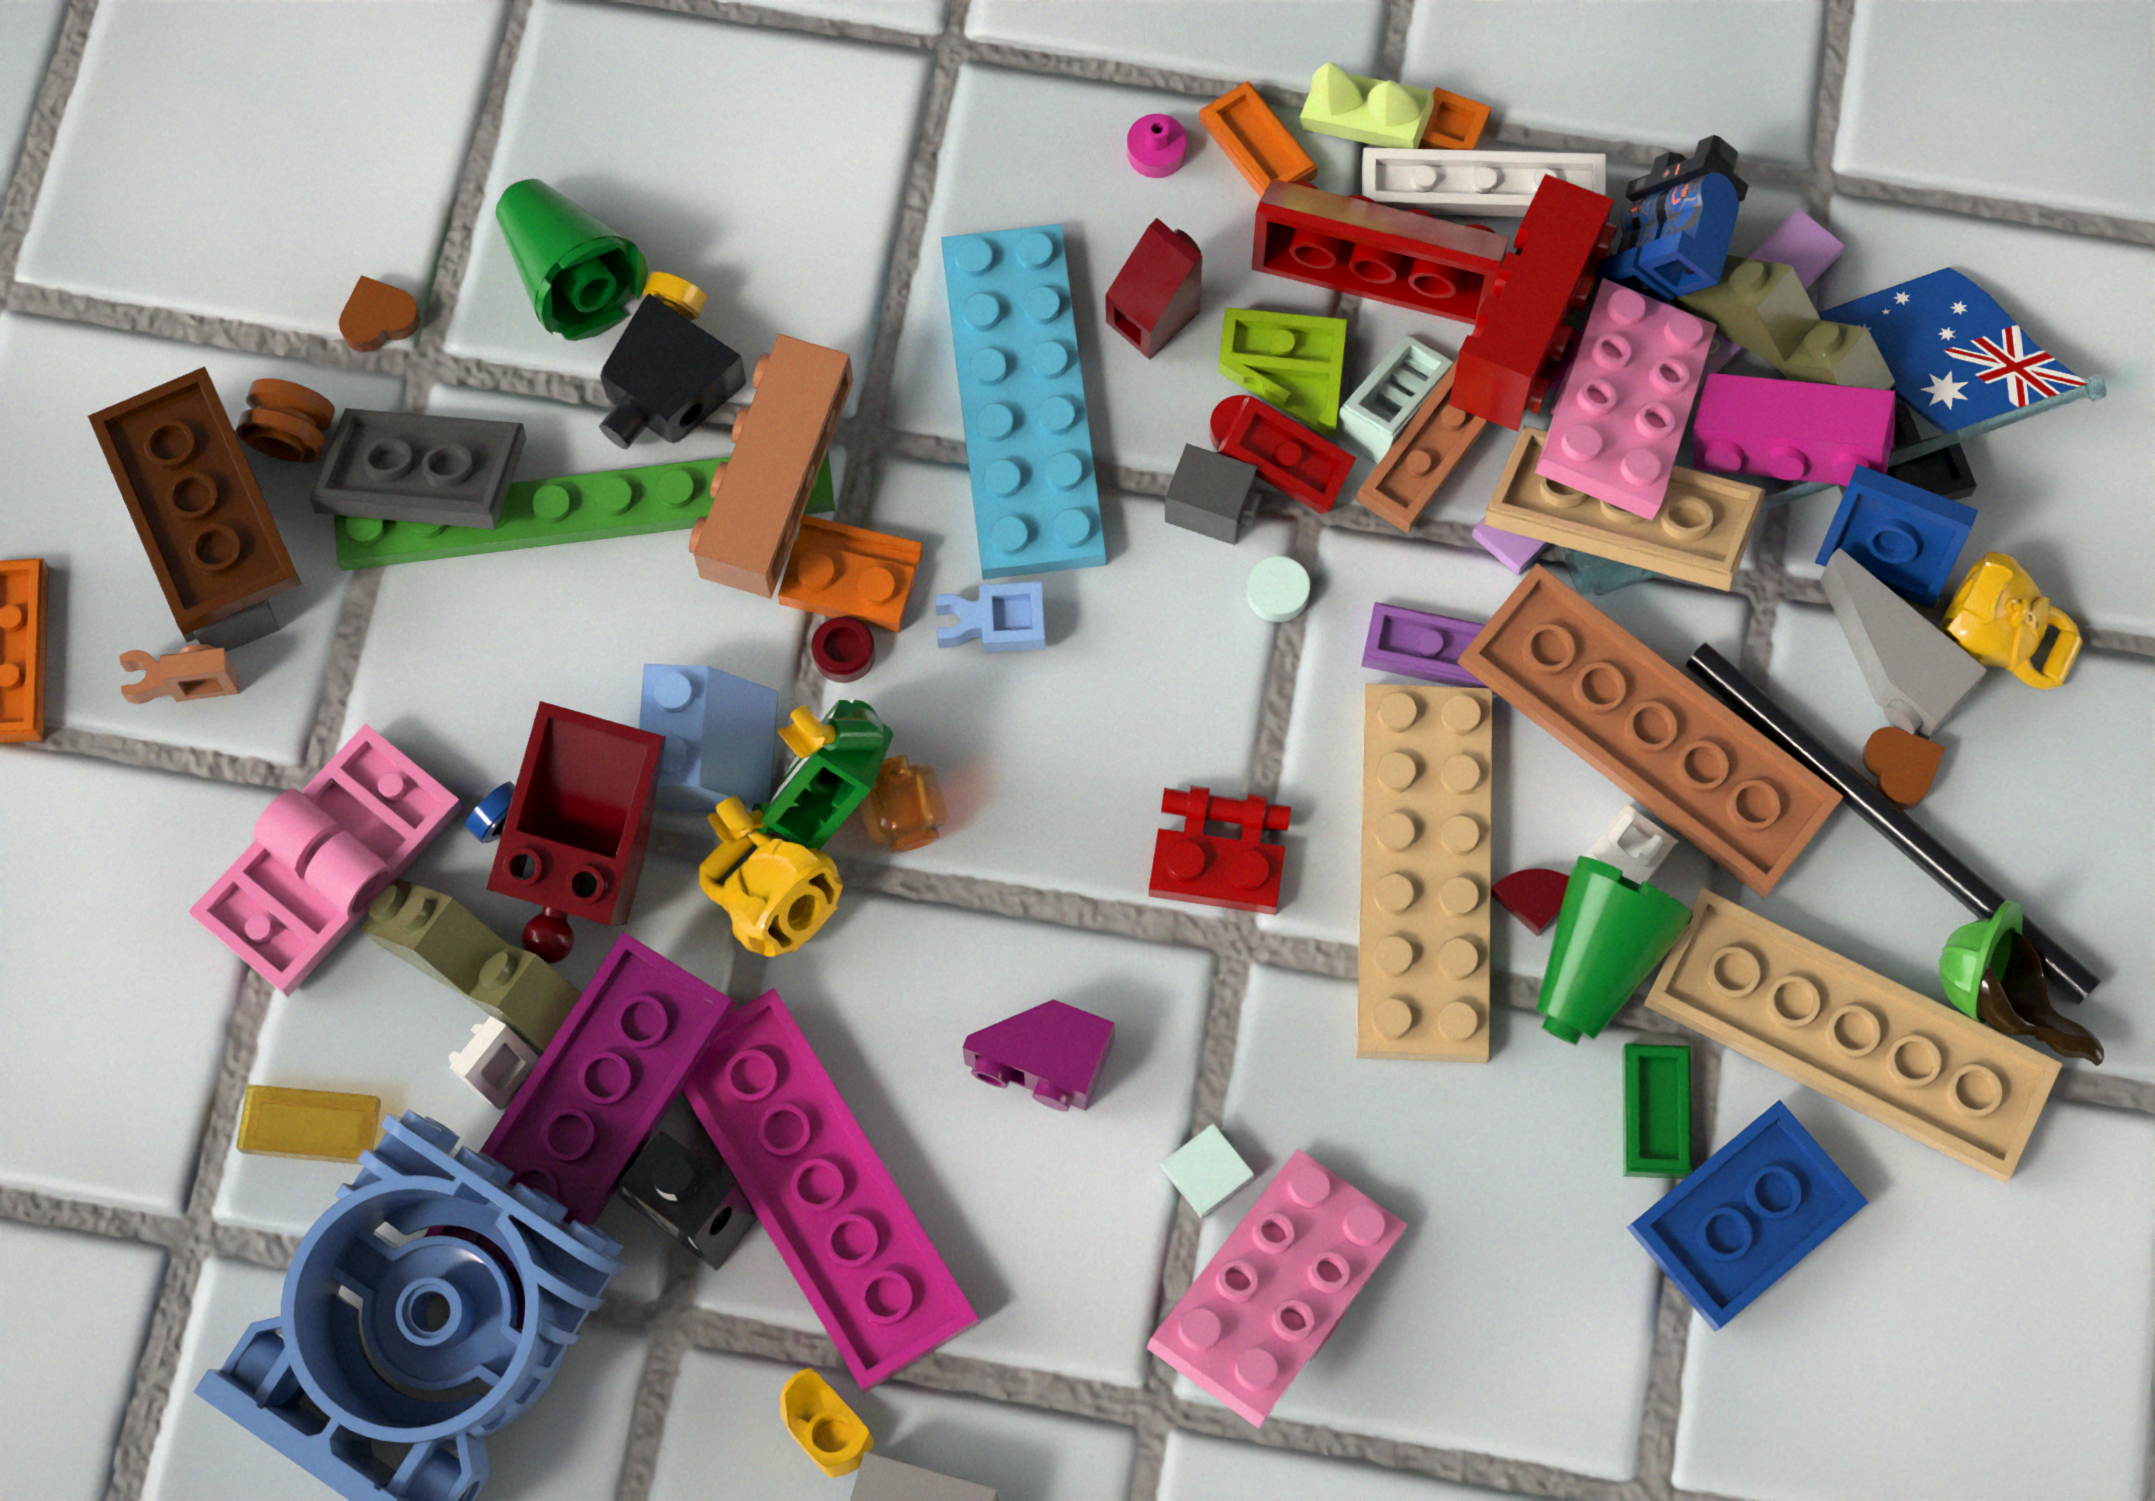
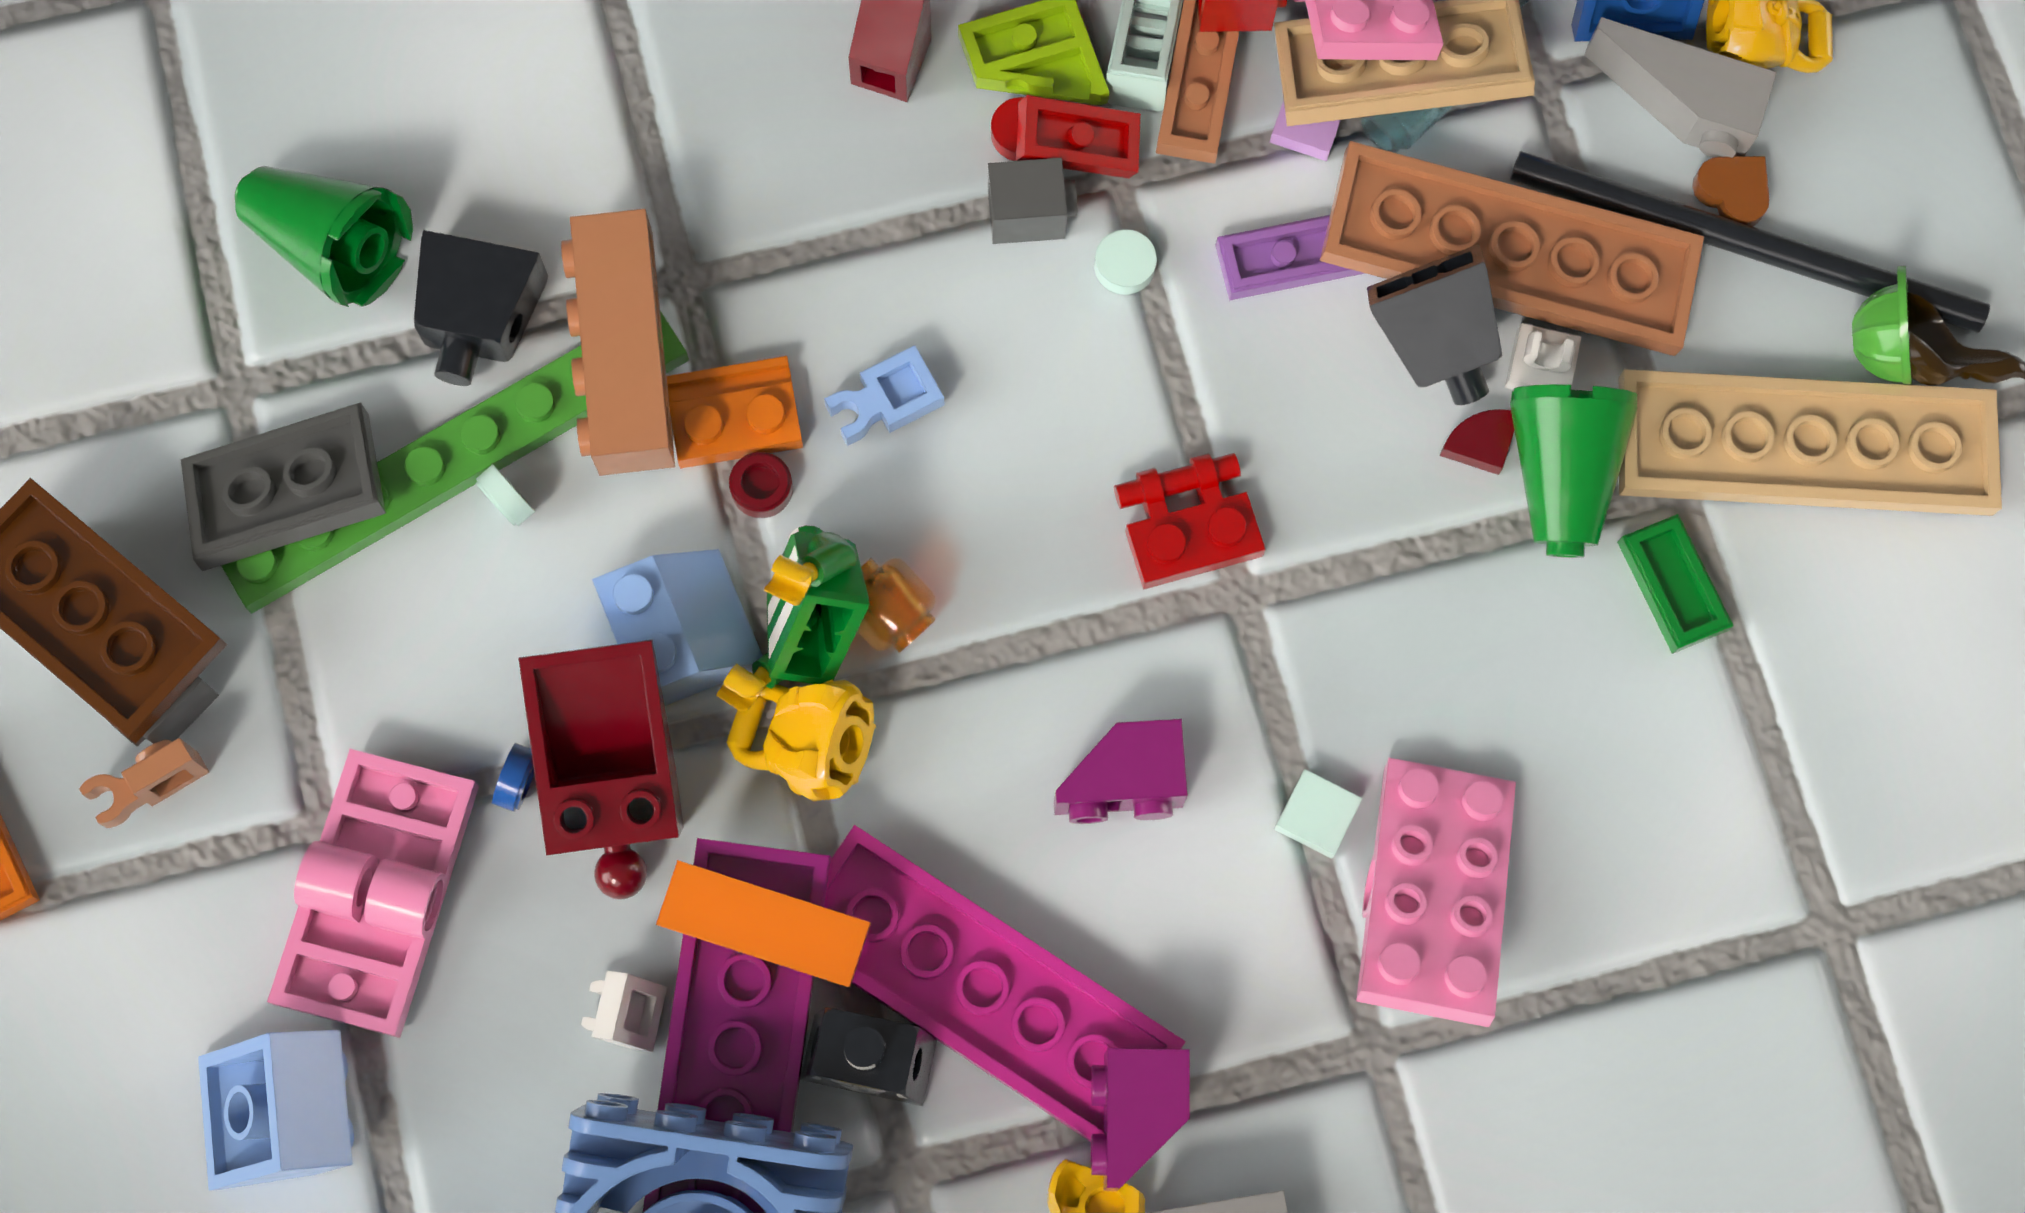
camera: 30 degrees left, 5 degrees up
dark orange wheel [236,378,335,463] -> none
clear yellow tile [236,1084,381,1165] -> none
dark orange tile [339,275,421,352] -> none
olive arch [359,878,582,1051] -> none
yellow tile [642,272,707,321] -> none
medium azure plate [941,224,1106,580] -> none
tan plate [1356,683,1492,1064] -> none
blue plate [1627,1099,1869,1332] -> none
none -> light blue slope [198,1030,354,1191]
none -> light aqua tile [476,464,535,526]
none -> orange tile [656,860,871,987]
none -> magenta slope [1091,1048,1190,1191]
none -> torso [1367,244,1503,405]

